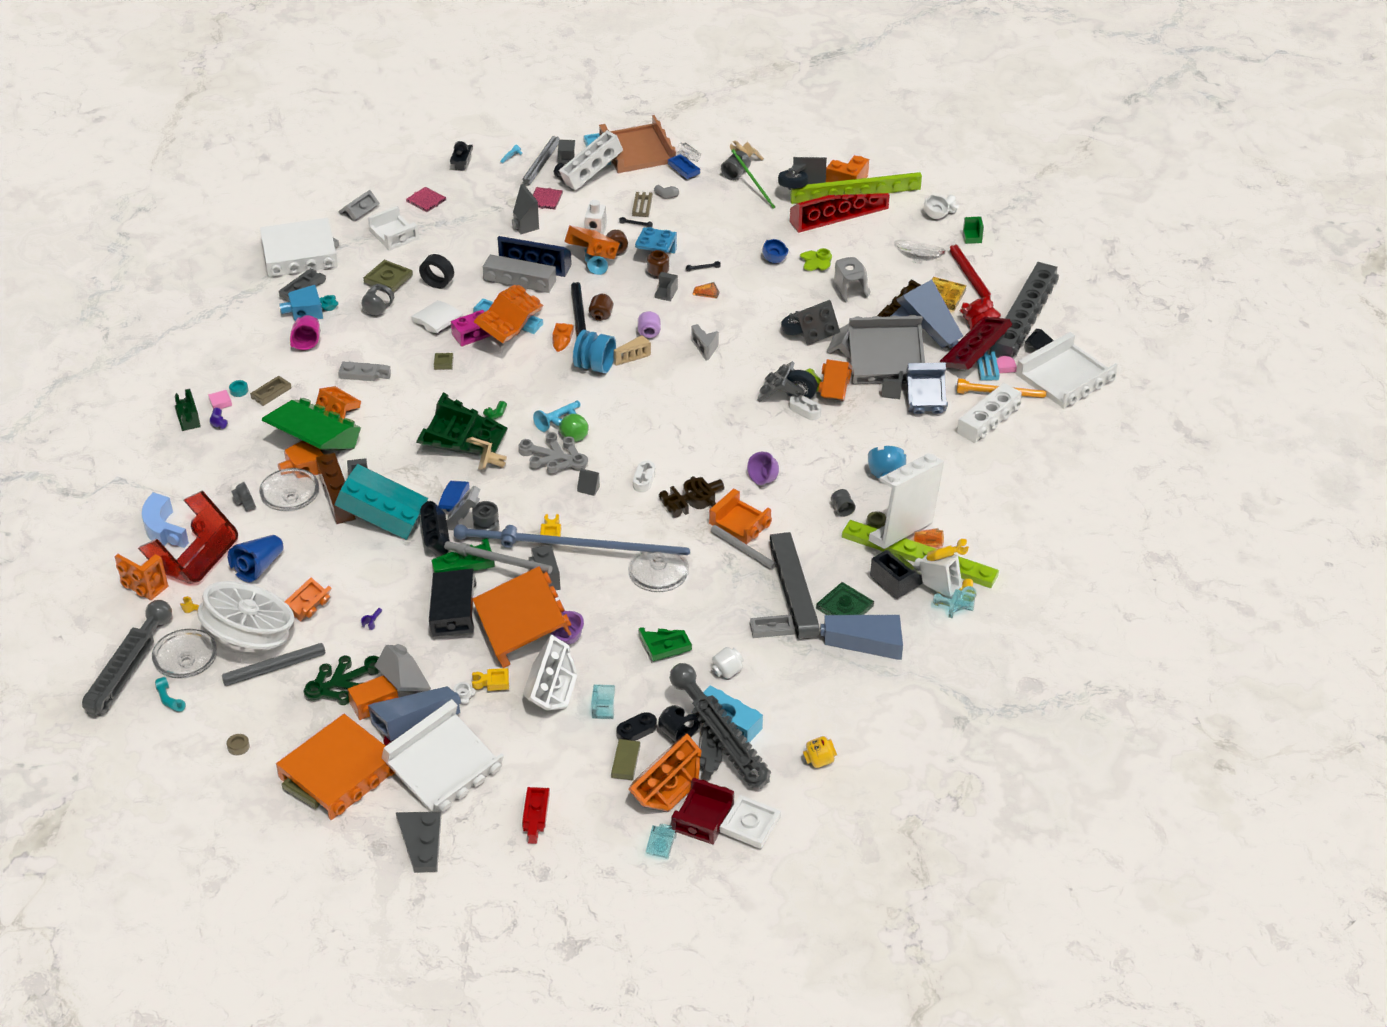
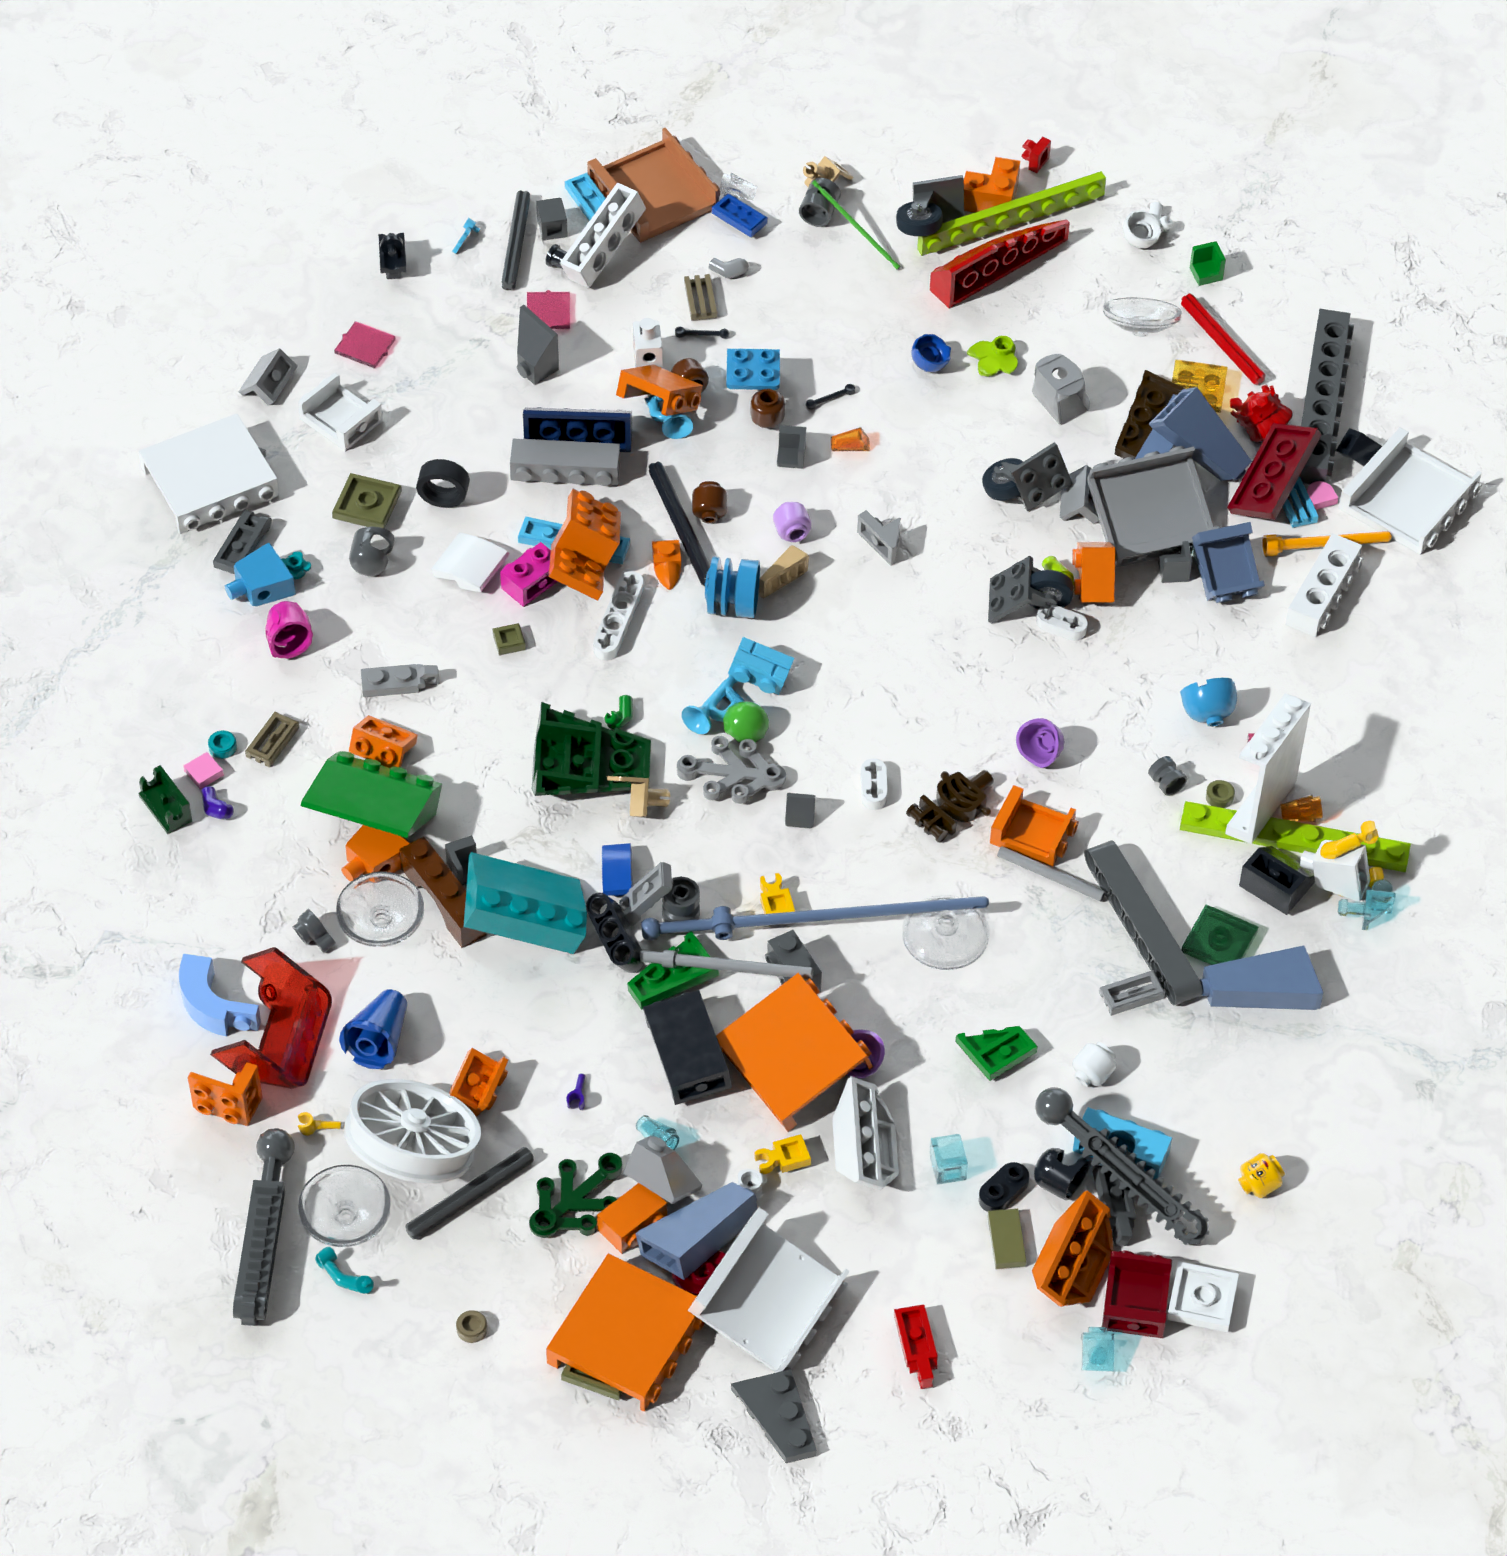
camera: 15 degrees left, 10 degrees up
none -> white beam [593,571,644,661]
none -> clear light blue cone [636,1115,679,1150]
none -> medium azure brick [728,637,794,695]
none -> red tile [1021,136,1051,173]

